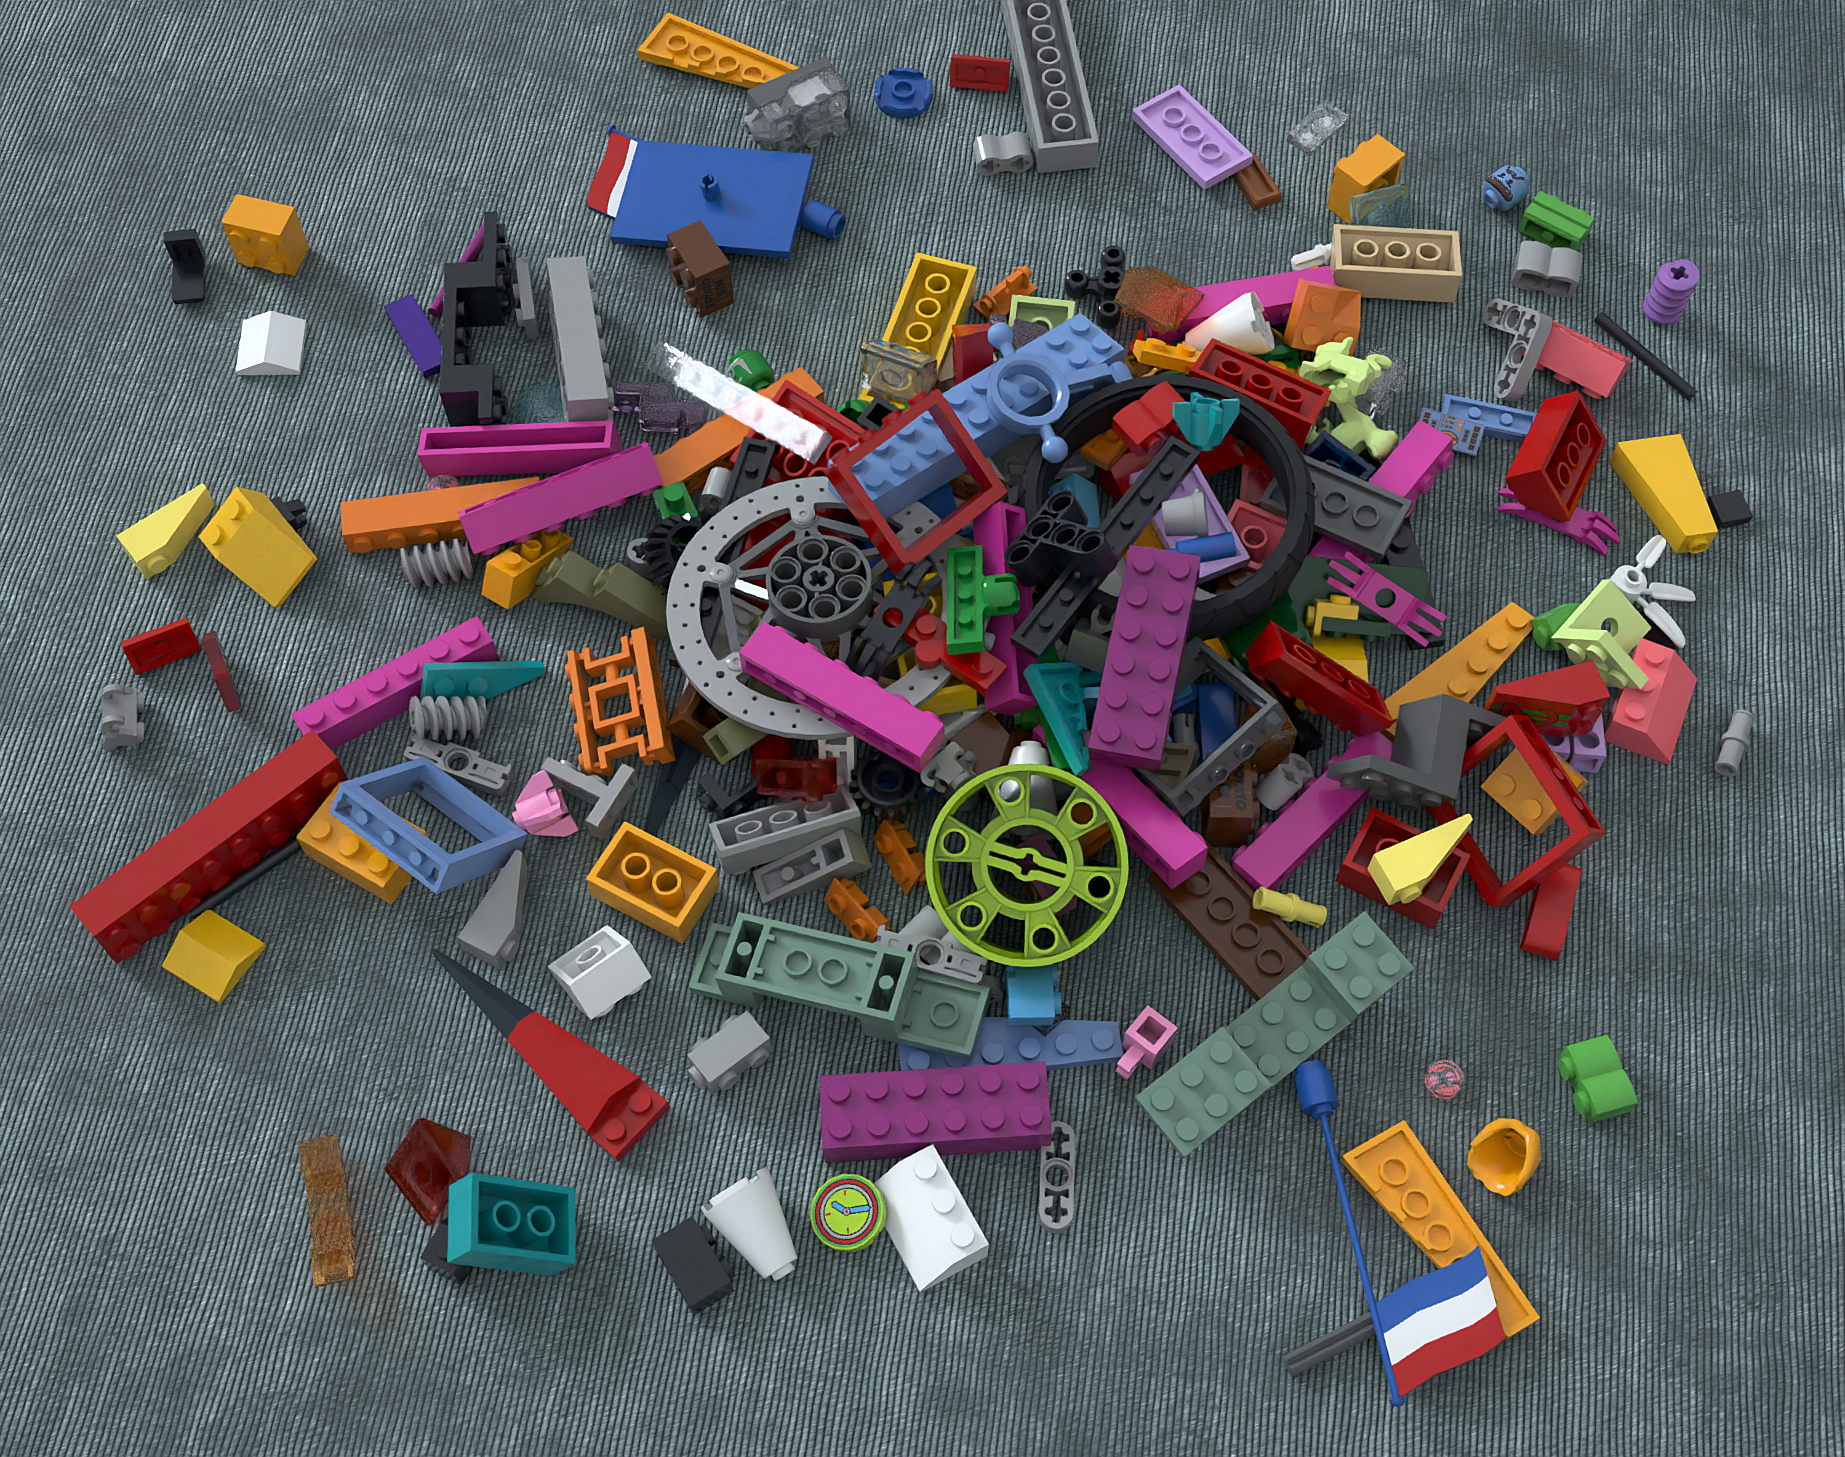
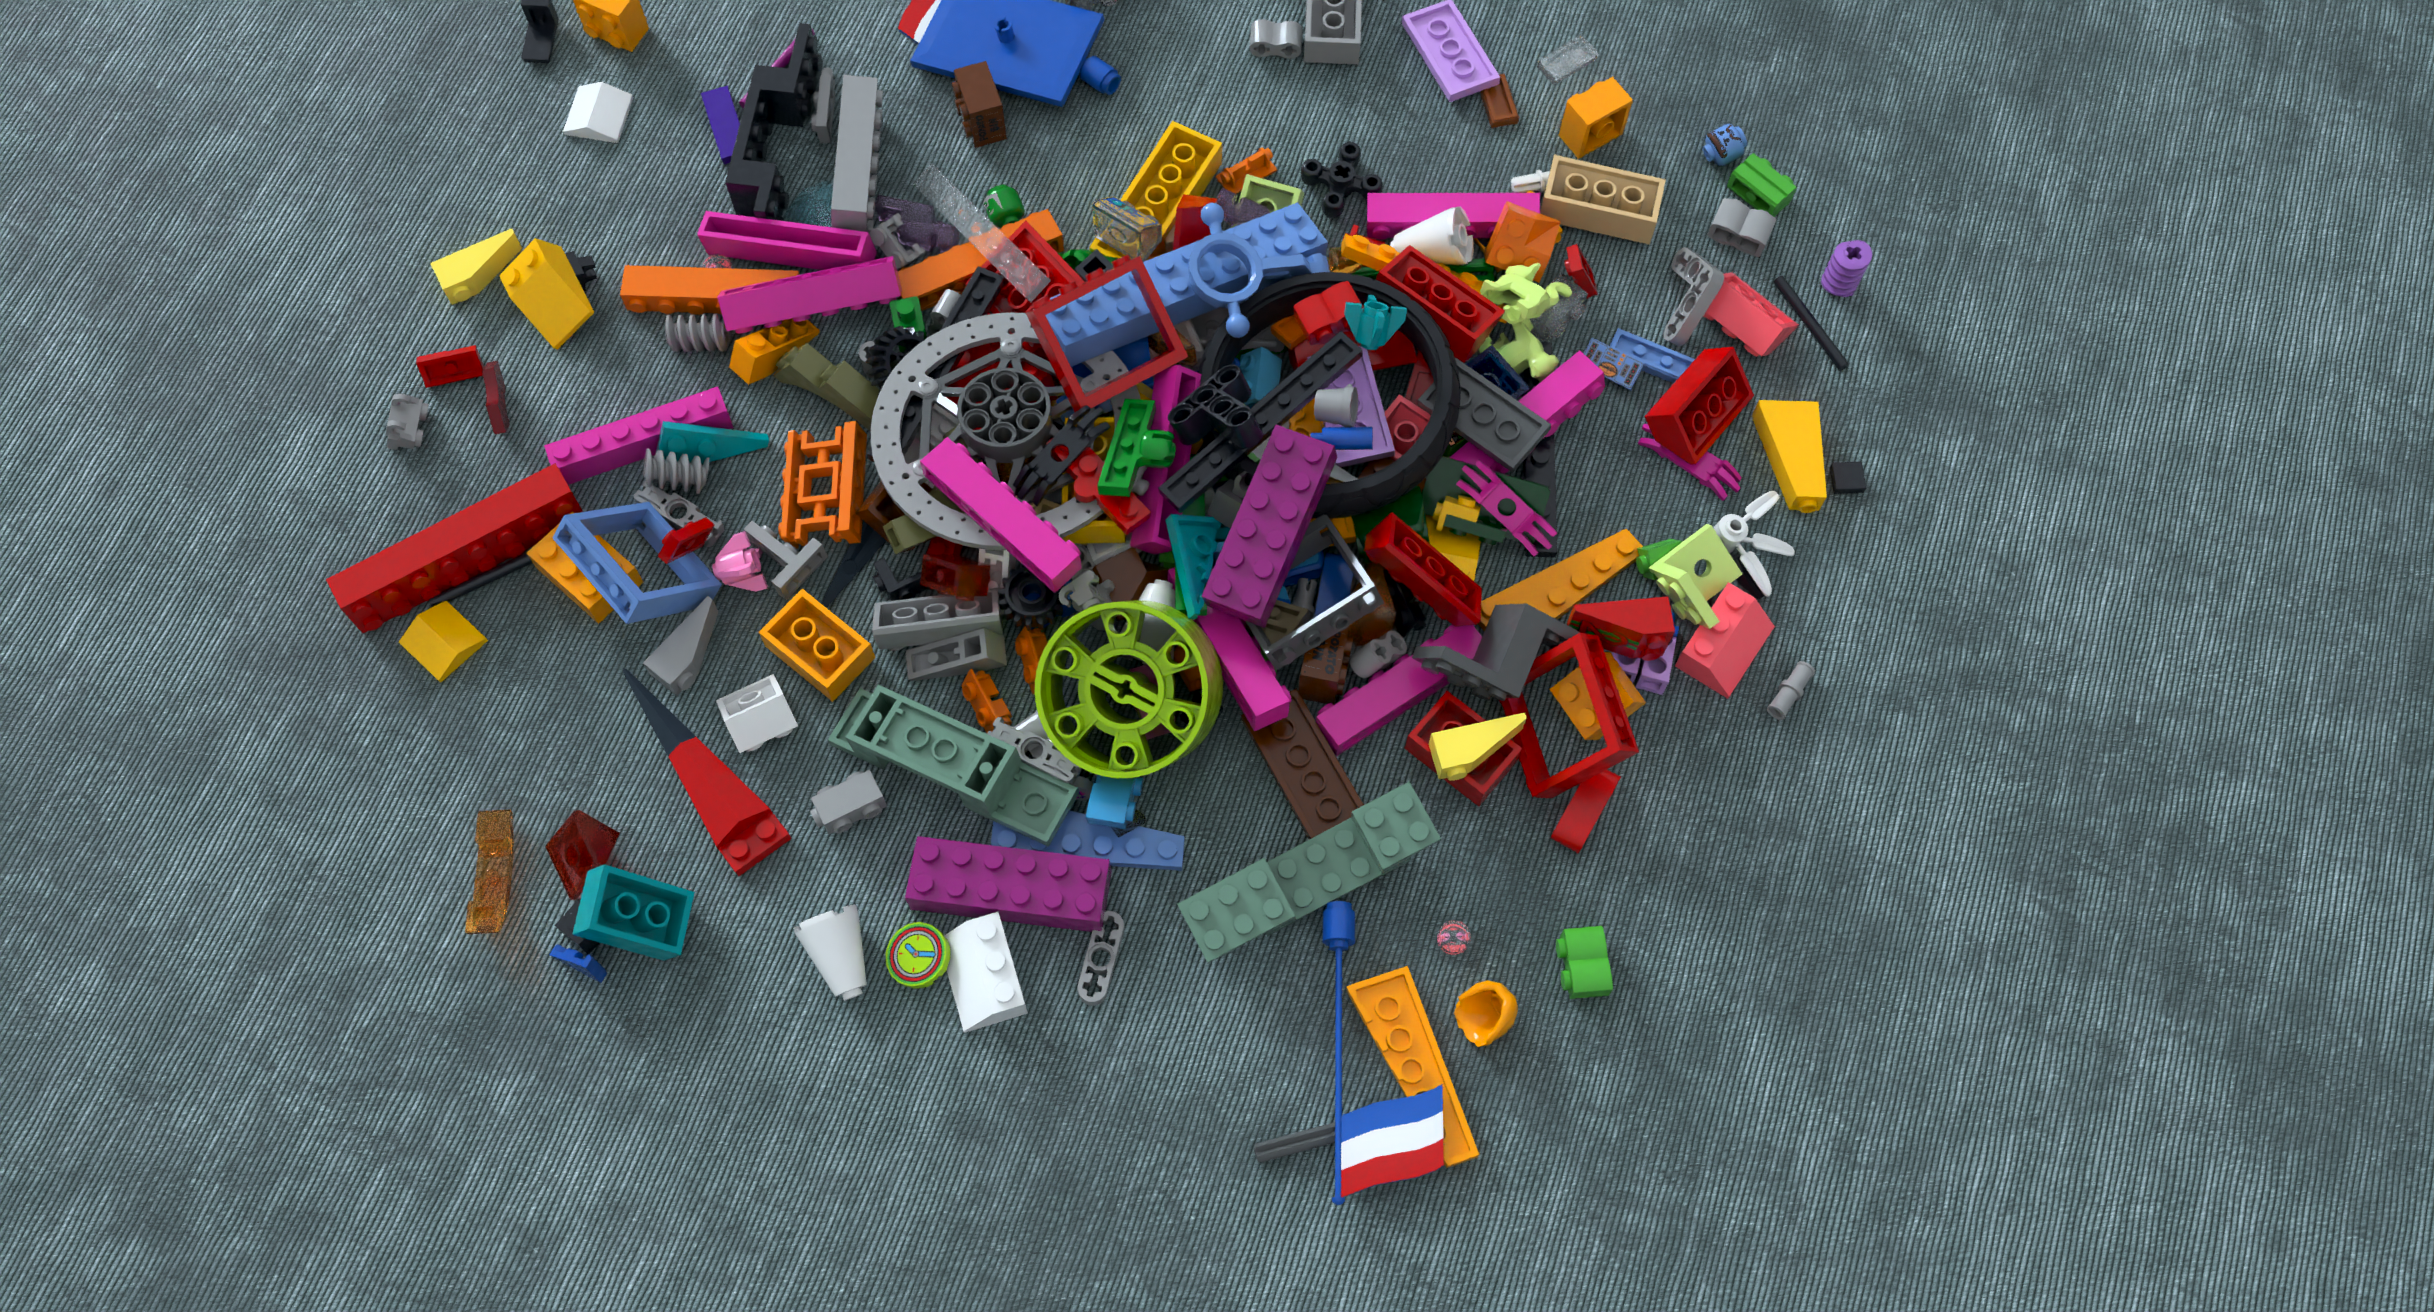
camera: 10 degrees right, 5 degrees up
black brick [652,1216,735,1316] -> none
clear orange slope [1113,266,1205,333] -> none
bright pink brick [1115,1005,1178,1080] -> none
light yellow pin [1253,886,1327,928] -> none
clear light blue slope [1349,182,1411,228] -> none
none -> blue tile [549,944,608,983]
none -> red plate [658,517,715,564]
none -> light grey piece [869,213,926,271]
none -> red plate [1564,244,1598,298]

